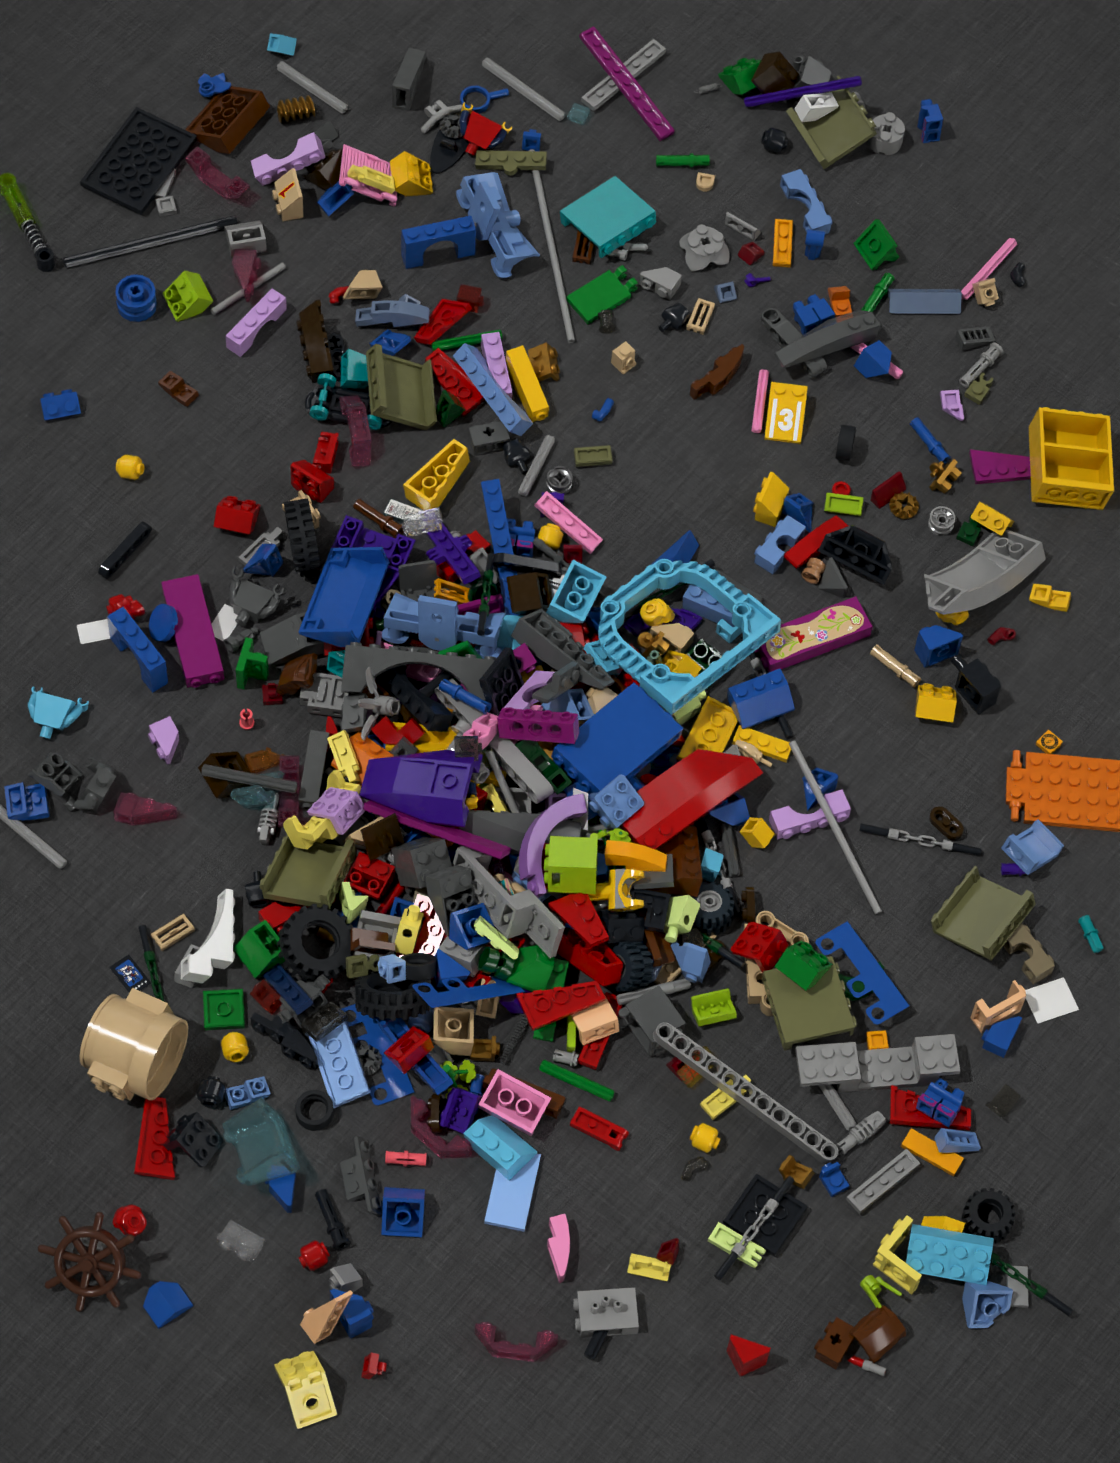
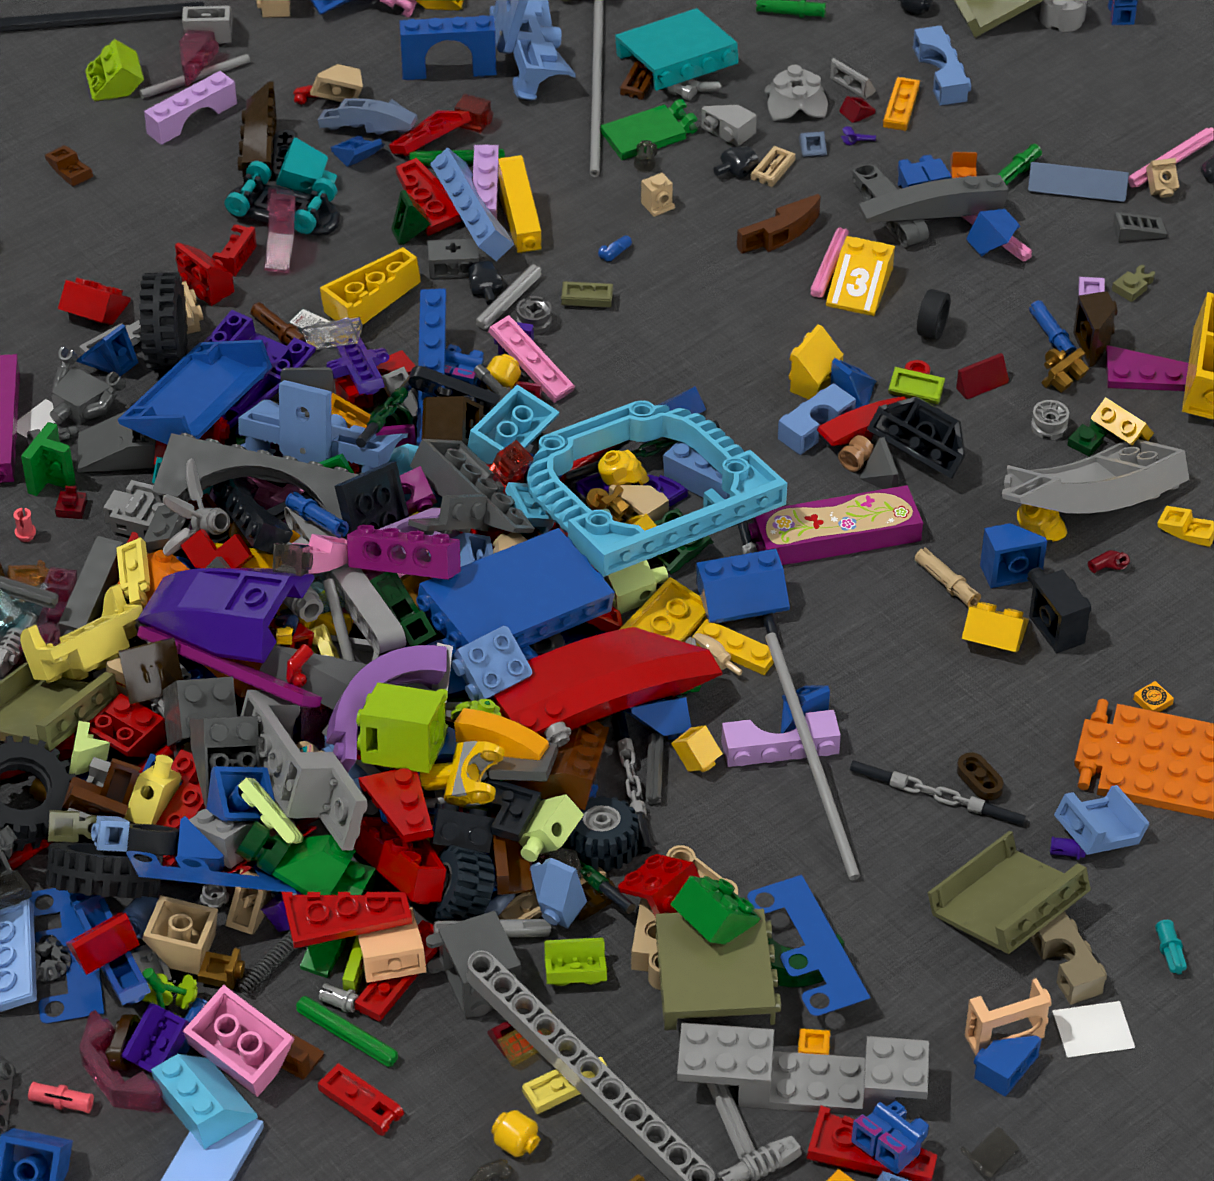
camera: 15 degrees right, 15 degrees down
blue wheel [115,275,157,322] -> none
reddish brown slope [276,653,317,695] -> none
lavender bracket [307,787,365,835] -> none
olive panel [366,344,437,431] -> none
pearl gold bracket [528,342,560,382] -> none
tan tile [696,172,715,192] -> none
medium azure panel [700,848,723,882] -> none
dark brown plate [741,887,755,924] -> none
blue piece [805,229,825,260] -> none
green bracket [853,219,899,270] -> none
pearl gold gear [889,492,919,519] -> none
light grey pin [959,342,1004,388] -> none
none -> reddish brown slope [100,758,141,805]
none -> red arm [286,644,314,688]
none -> clear red brick [490,440,534,486]
none -> light grey plate [544,722,571,747]
none -> dark brown slope [1073,291,1118,367]

